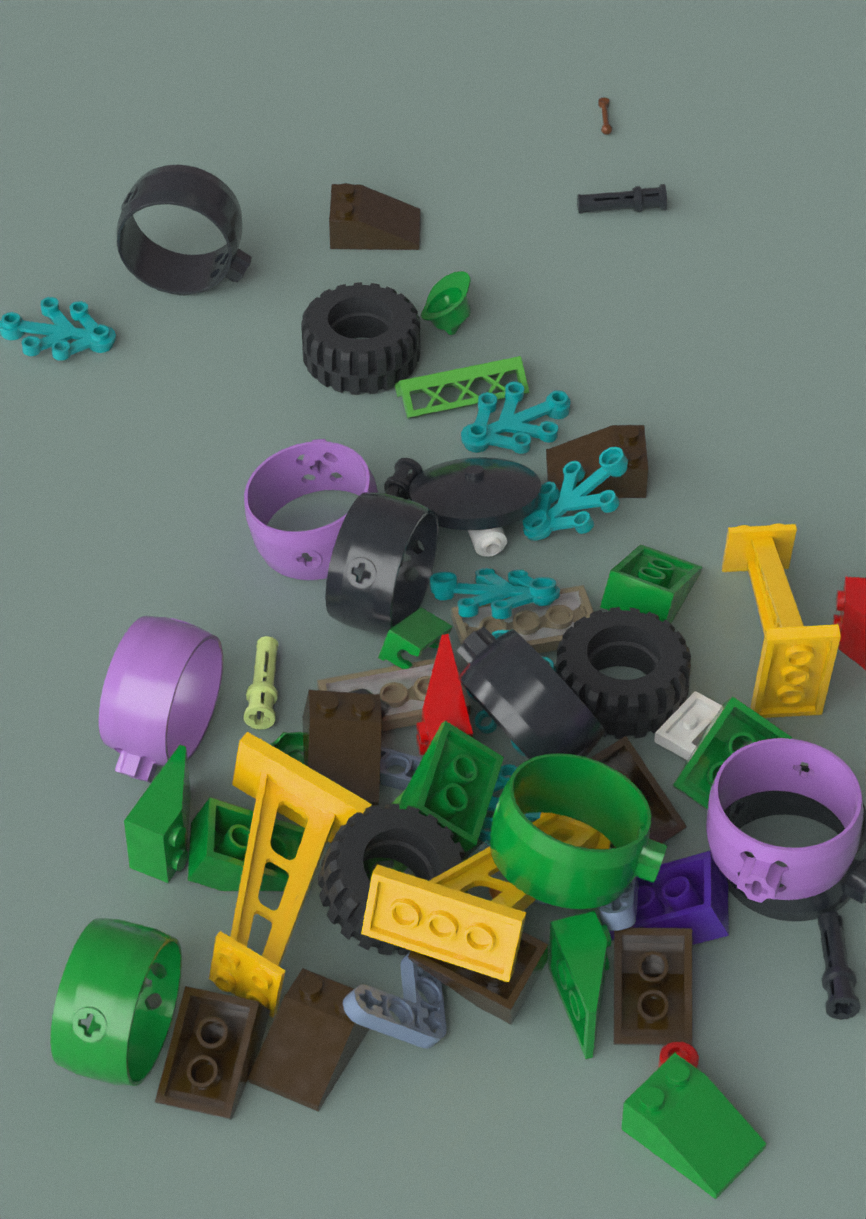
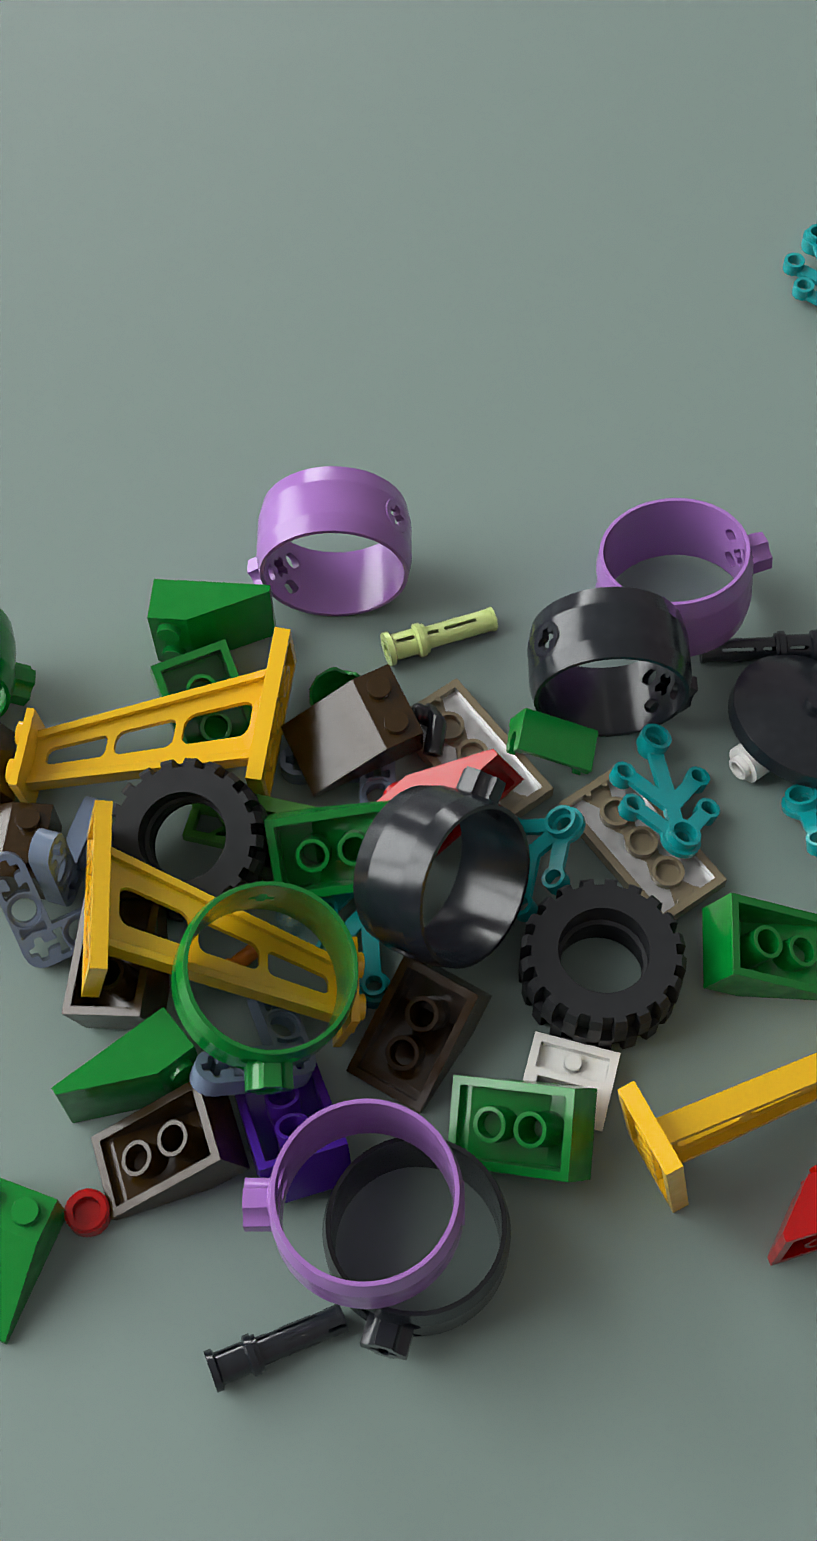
camera: 70 degrees right, 15 degrees up
none -> sand blue beam [28,796,107,907]

